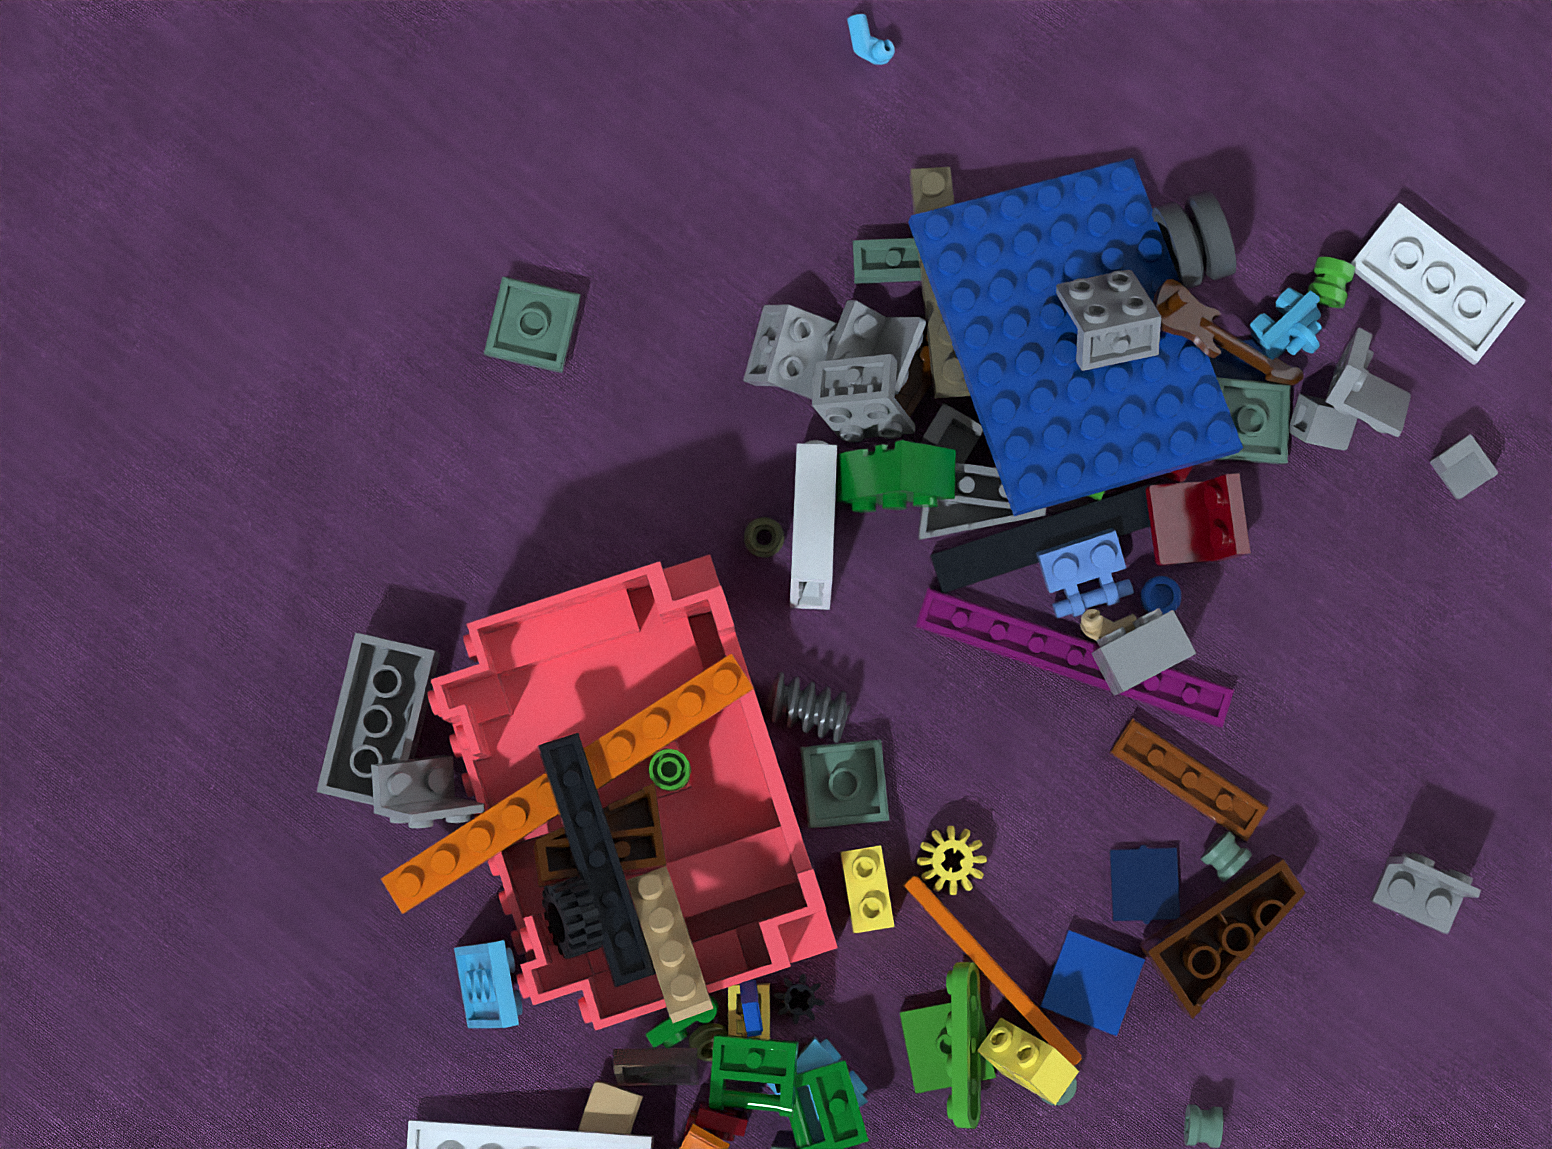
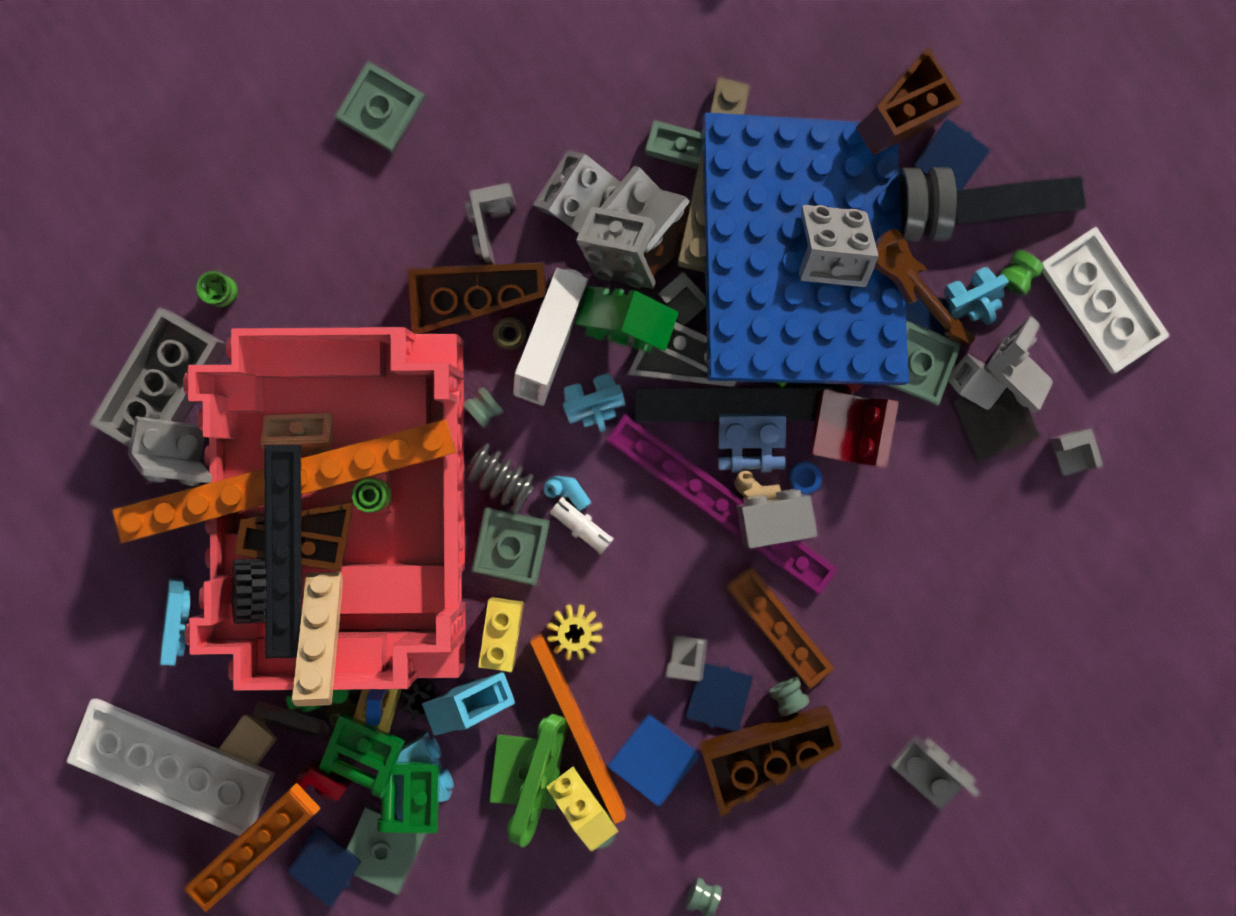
camera: 20 degrees right, 5 degrees up
none -> bright green wheel [196,271,238,308]
none -> tan slope [260,413,333,456]
none -> reddish brown wedge [408,262,547,334]
none -> medium azure hips [422,672,515,736]
none -> sand green wheel [463,386,504,428]
none -> light grey bracket [465,183,517,265]
none -> medium azure arm [543,476,592,511]
none -> white pin [549,497,614,555]
none -> medium azure hips [562,373,626,432]
none -> light grey panel [666,636,707,681]
none -> reddish brown wedge [856,47,964,156]
none -> dark blue piece [913,118,991,191]
none -> clear smoke tile [951,388,1040,462]
none -> black slope [954,176,1086,226]

